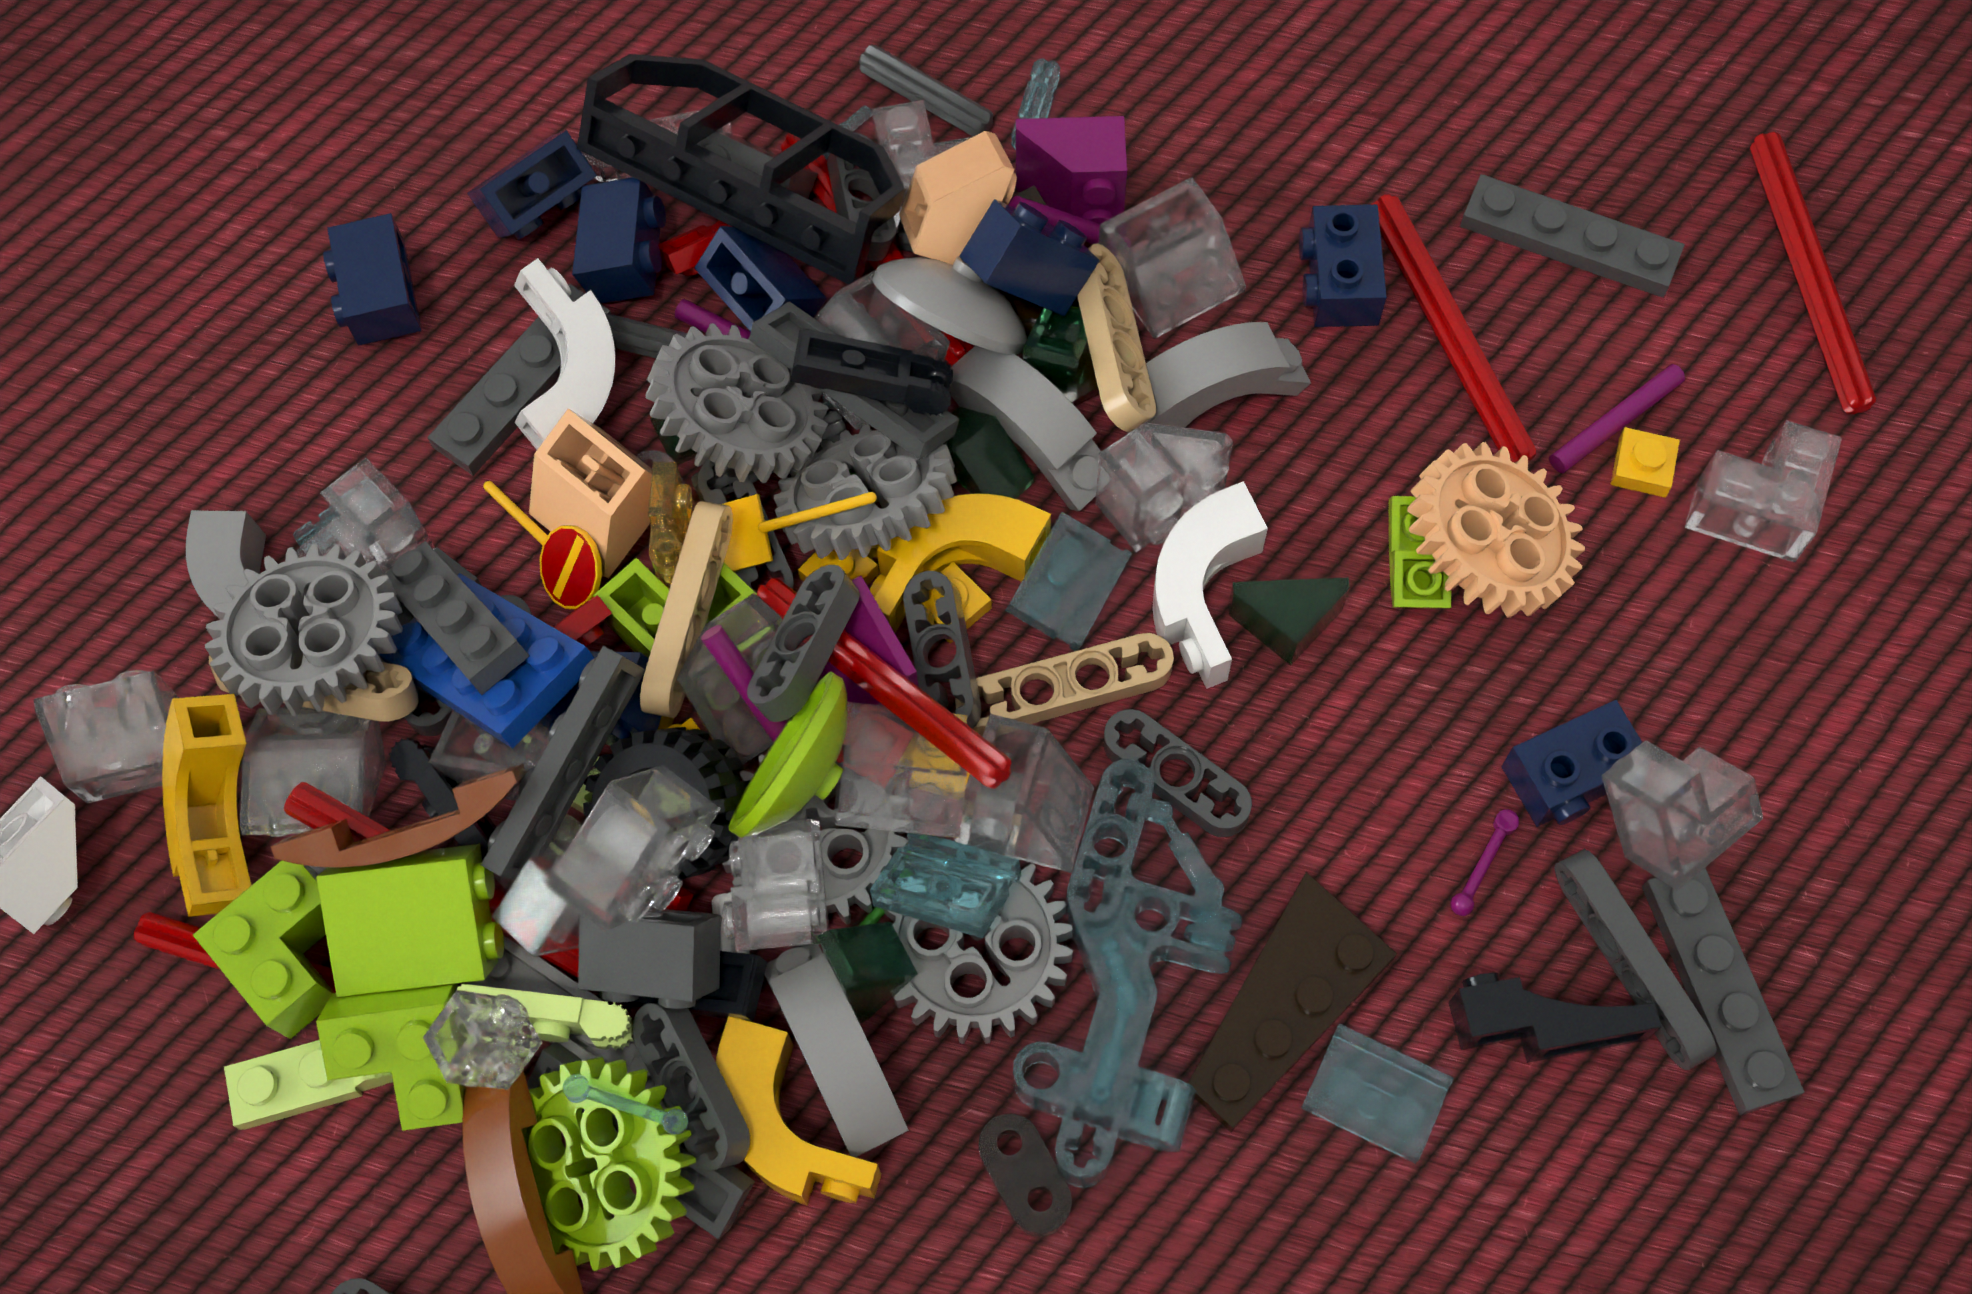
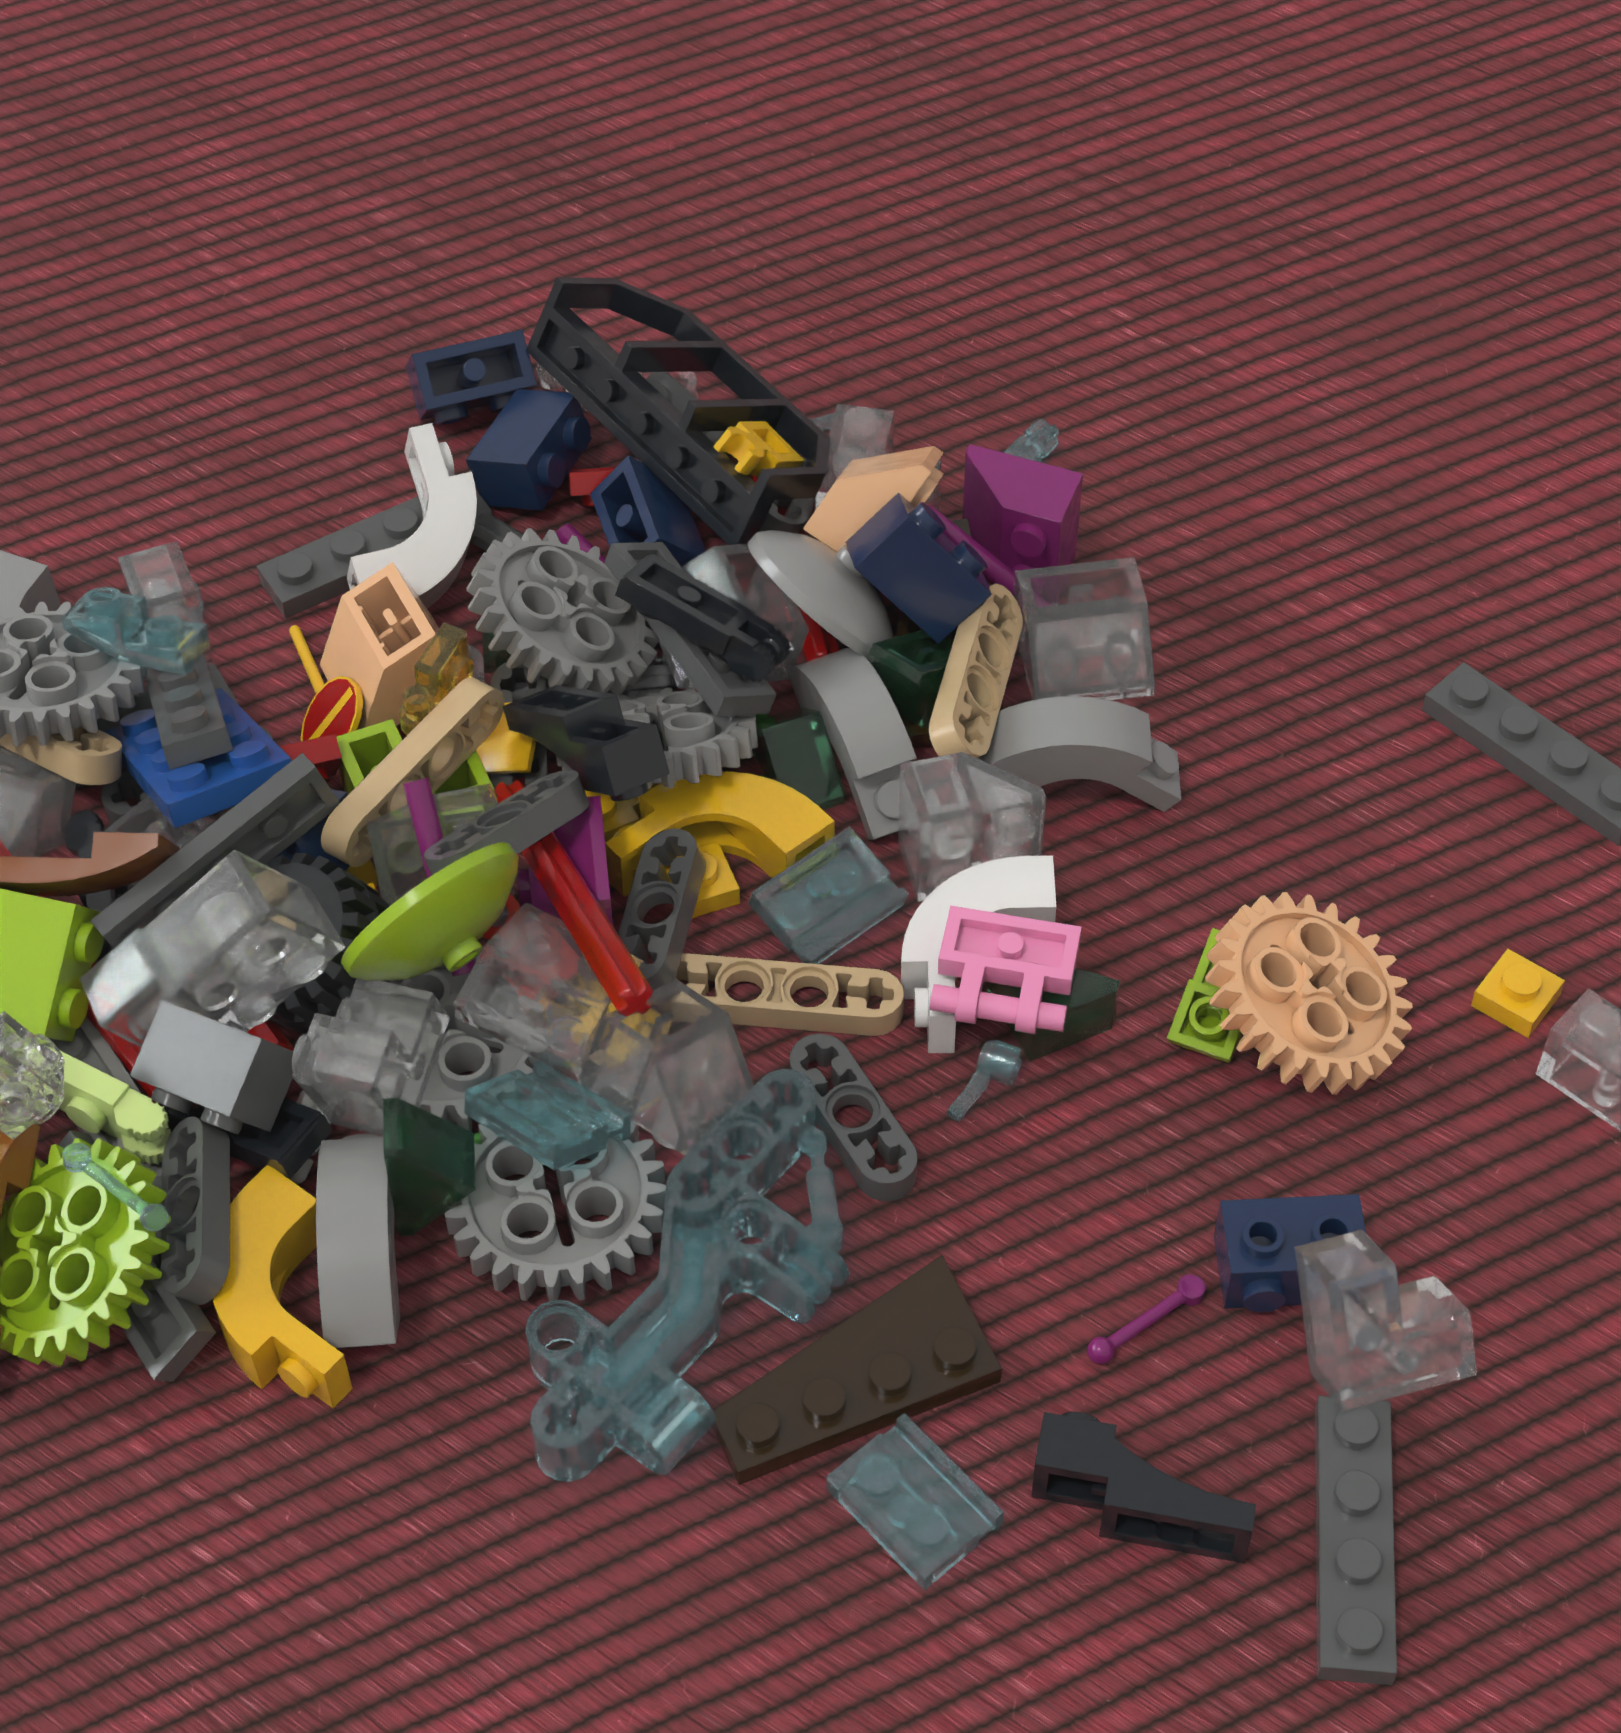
camera: 20 degrees right, 15 degrees down
dark blue brick [323,213,422,346] -> none
dark grey axle [859,44,994,137] -> none
clear smoke plate [978,1113,1072,1237] -> none
dark blue brick [1299,204,1387,327] -> none
red axle [1372,194,1536,463] -> none
magenta bar [1549,364,1685,473] -> none
dark grey beam [1554,849,1717,1070] -> none
none -> clear light blue slope [62,587,210,674]
none -> black slope [502,685,670,801]
none -> yellow plate [713,421,805,478]
none -> bright pink plate [930,906,1082,1034]
none -> clear light blue hand [946,1040,1022,1122]

